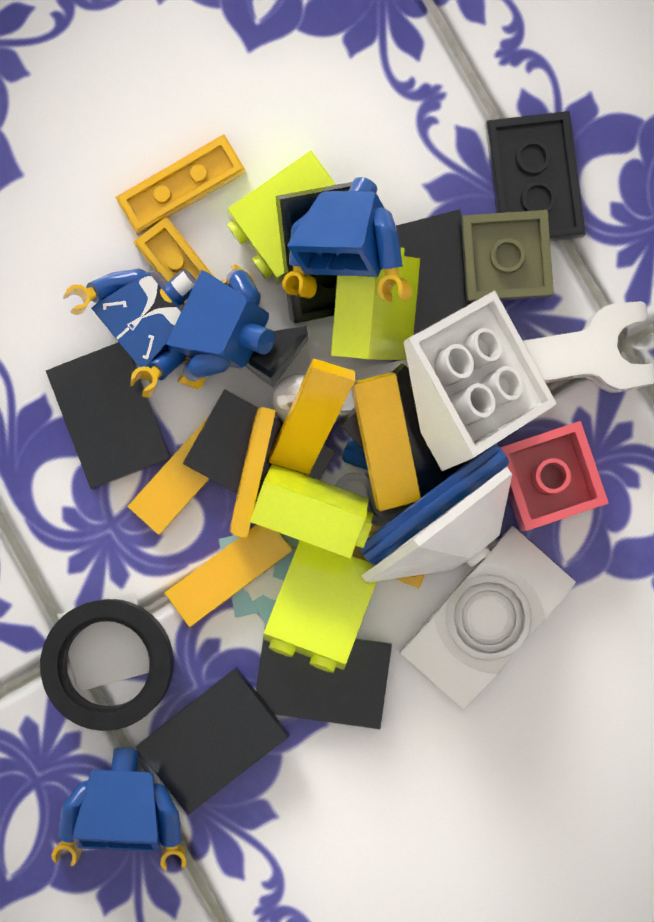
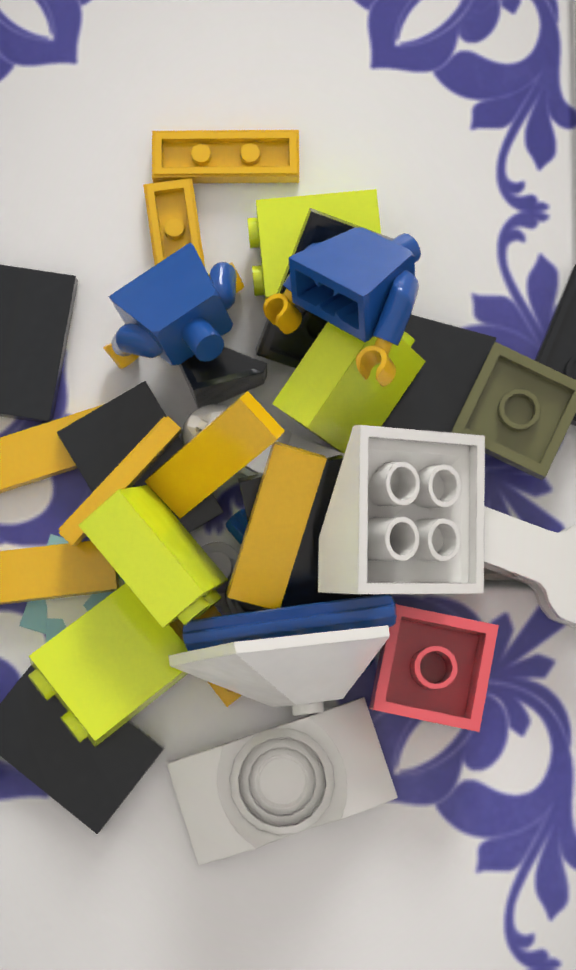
camera: 30 degrees right, 5 degrees down
blue torso [63,268,196,398] -> none

